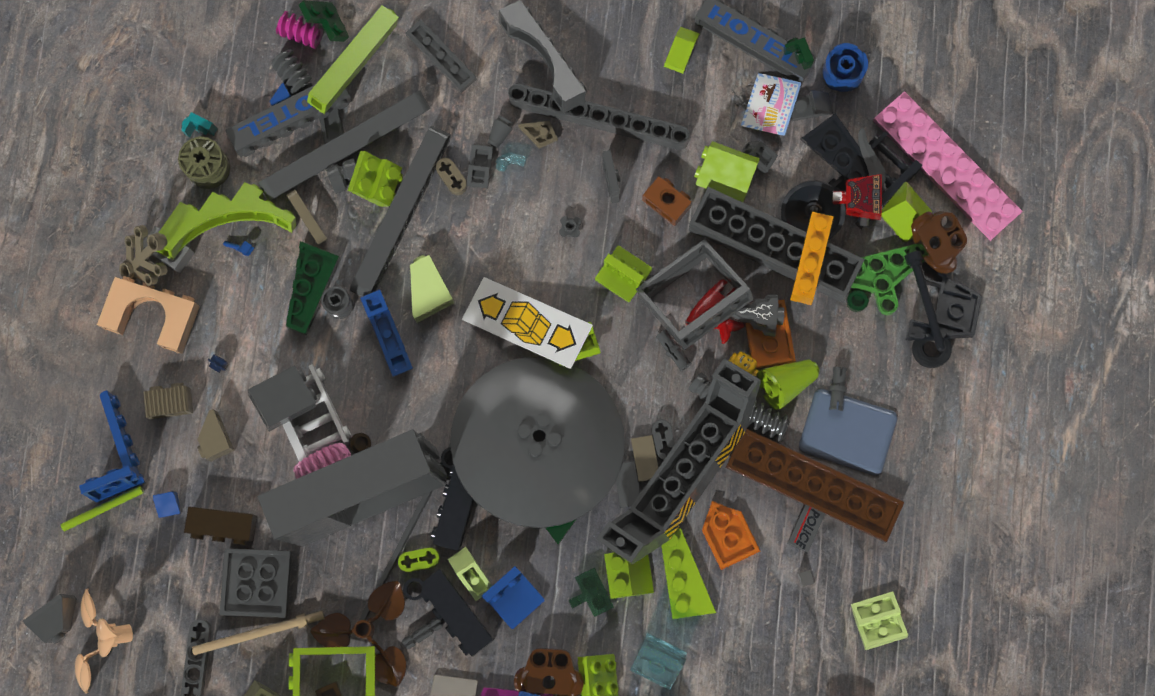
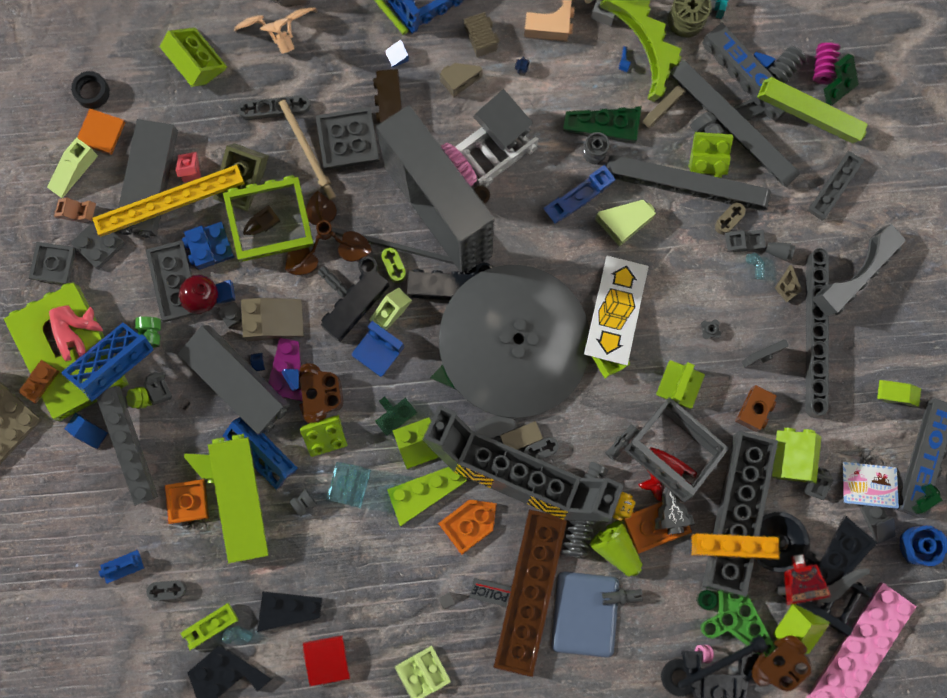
camera: 70 degrees right, 0 degrees up
none -> bright pink bush [695,645,714,664]

